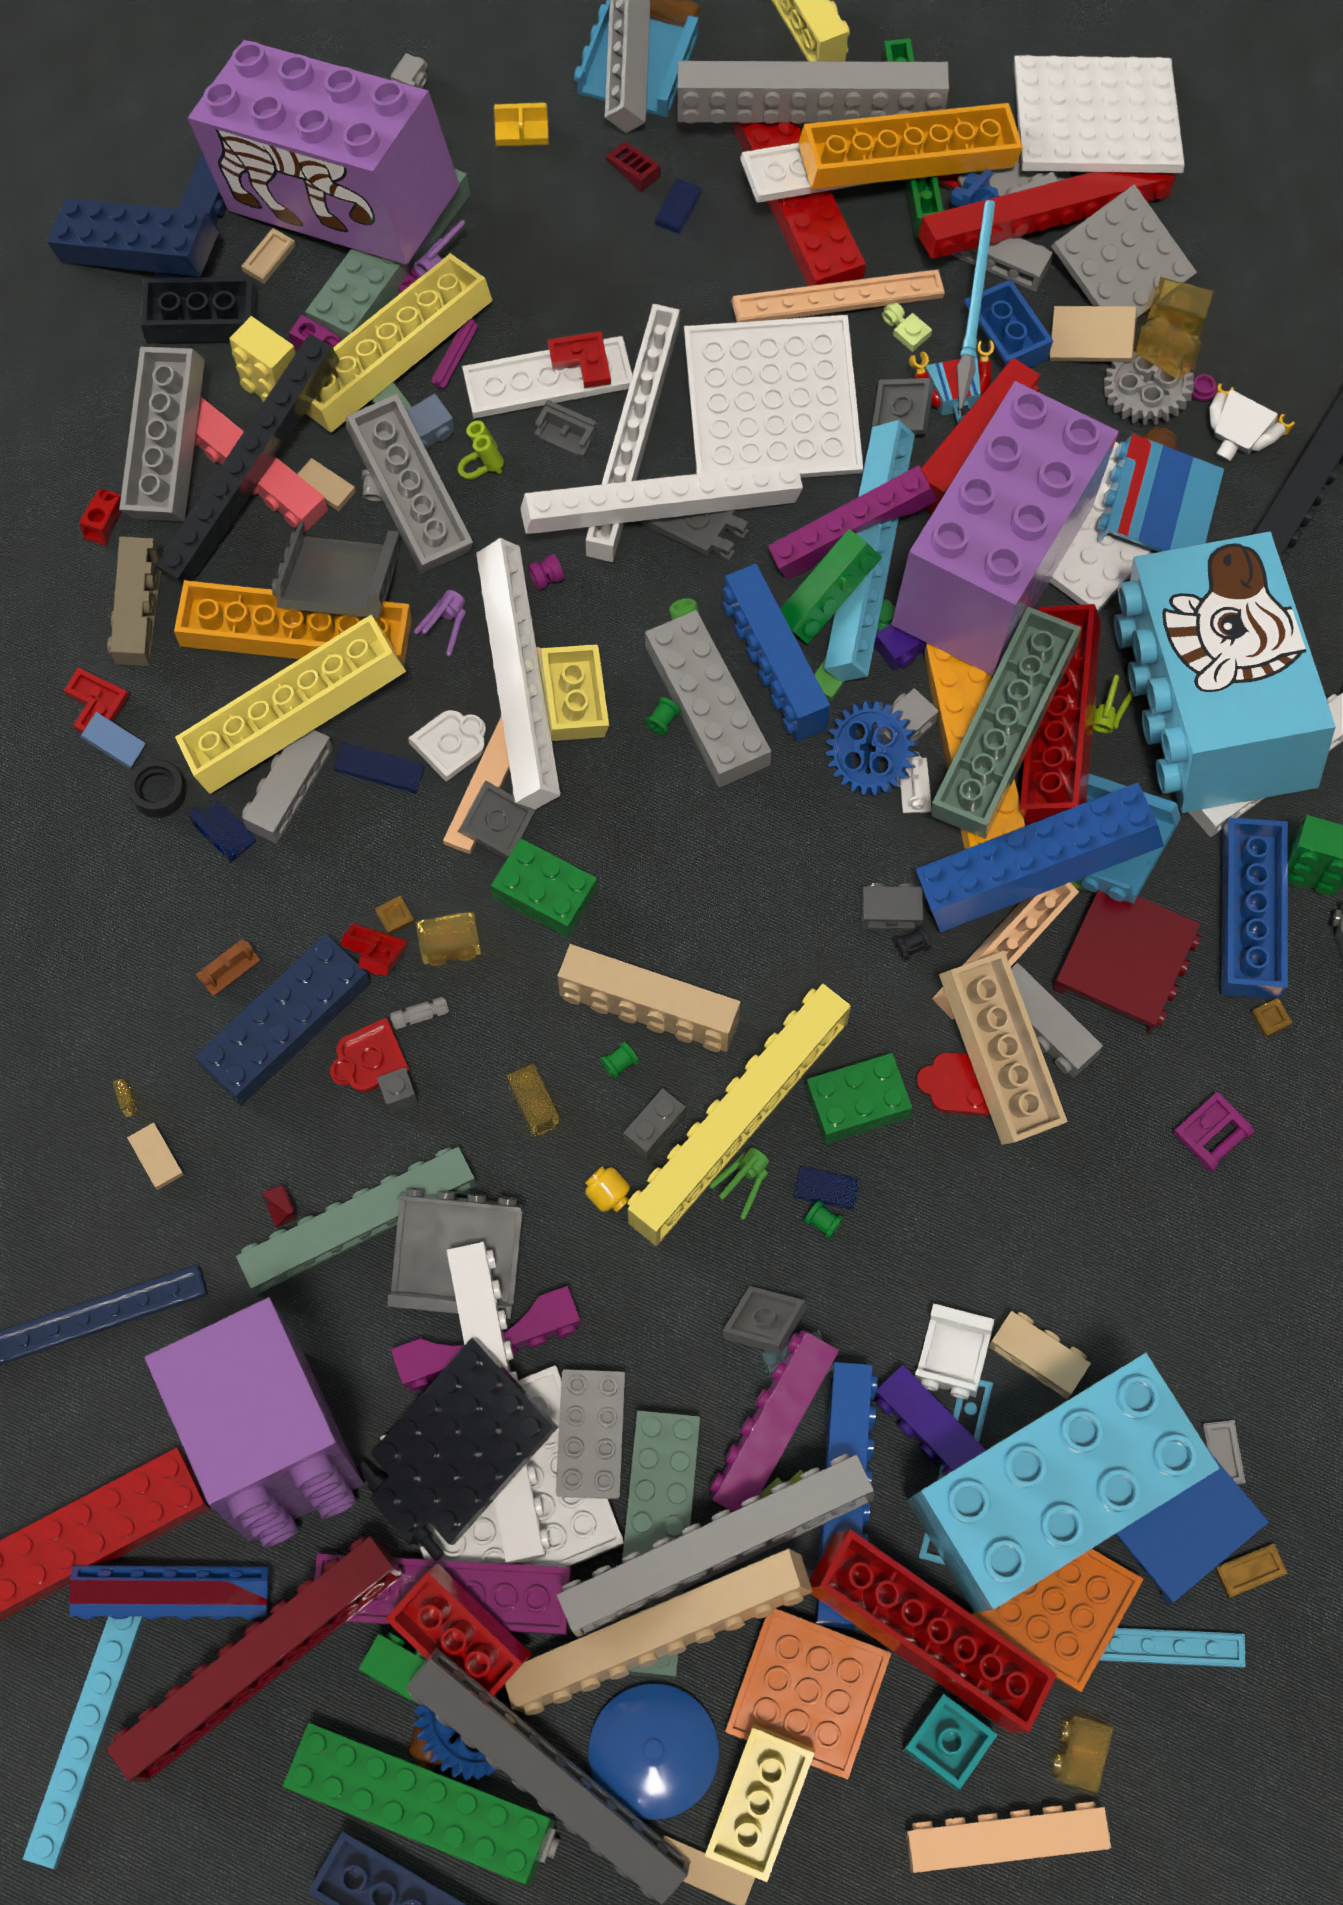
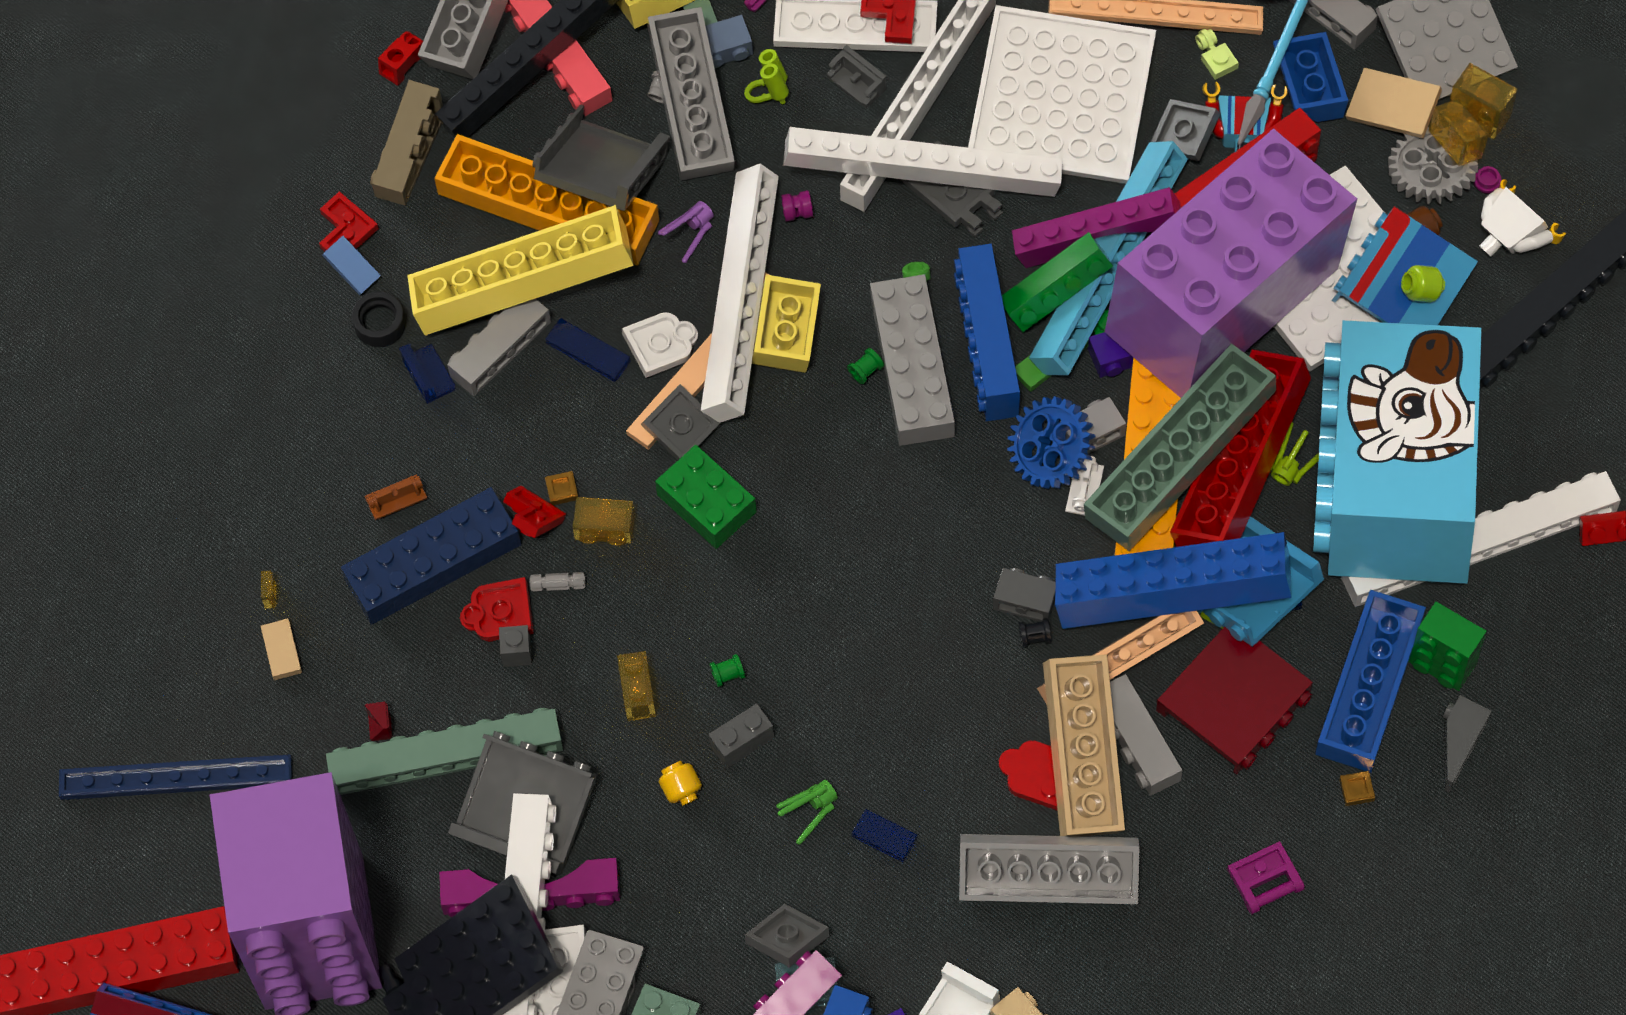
camera: 20 degrees right, 5 degrees down
tan tile [297,458,356,511] -> none
tan brick [558,944,740,1052] -> none
light yellow brick [627,984,851,1247] -> none
green bush [804,1200,844,1240] -> none
green brick [805,1053,912,1145] -> none
none -> light grey brick [959,834,1139,904]
none -> lime head [1401,265,1445,303]

